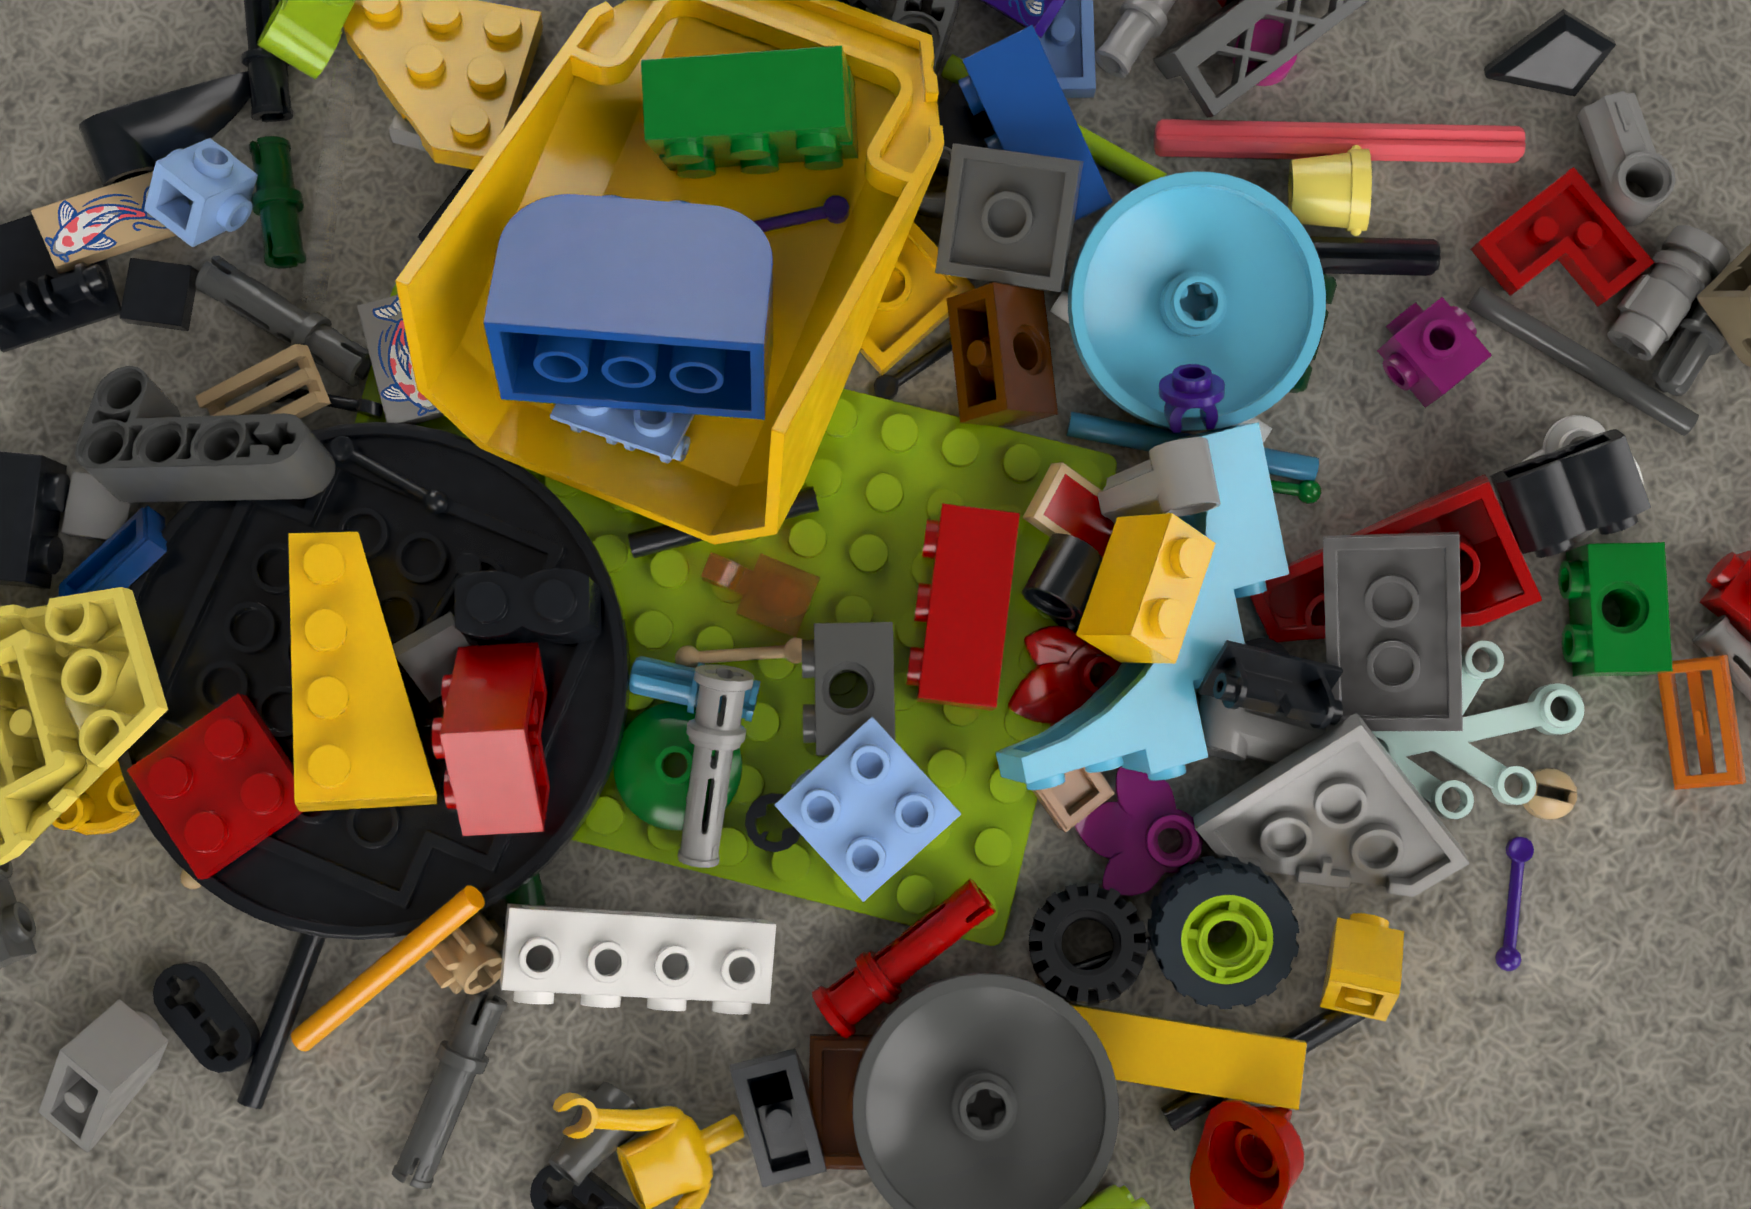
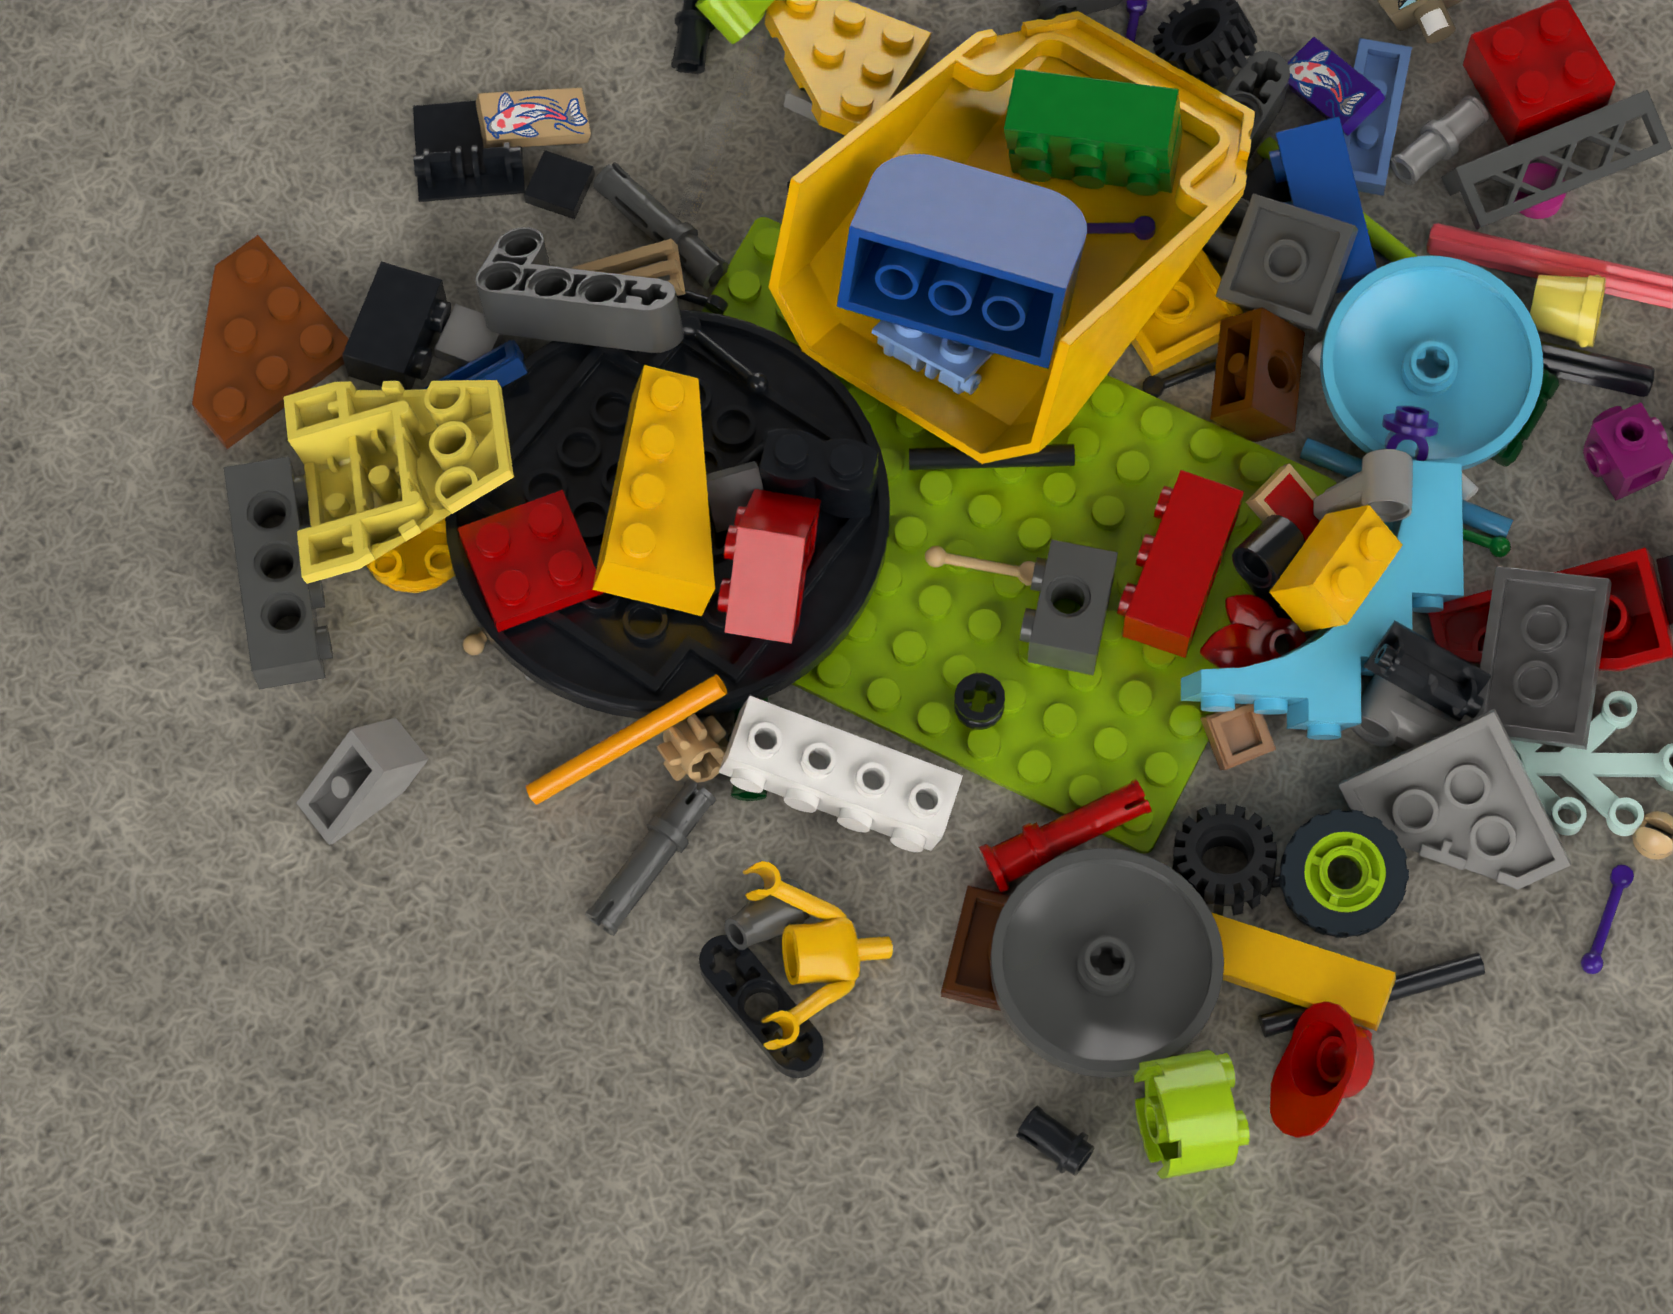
camera: 15 degrees right, 15 degrees down
black piece [79,71,251,187] -> none
light blue brick [144,138,258,248] -> none
black beam [153,961,260,1073] -> none
black bar [237,933,326,1109] -> none
dark green pin [249,136,306,269] -> none
tile [357,295,445,425] -> none
green dish [613,702,743,830] -> none
dark azure axle [629,656,761,722] -> none
light grey pin [678,664,754,868] -> none
clear orange plate [701,552,820,638] -> none
black slope [730,1048,827,1188] -> none
light blue hinge [774,716,961,902] -> none
magenta plate [1074,766,1203,896] -> none
yellow slope [1320,913,1404,1021] -> none

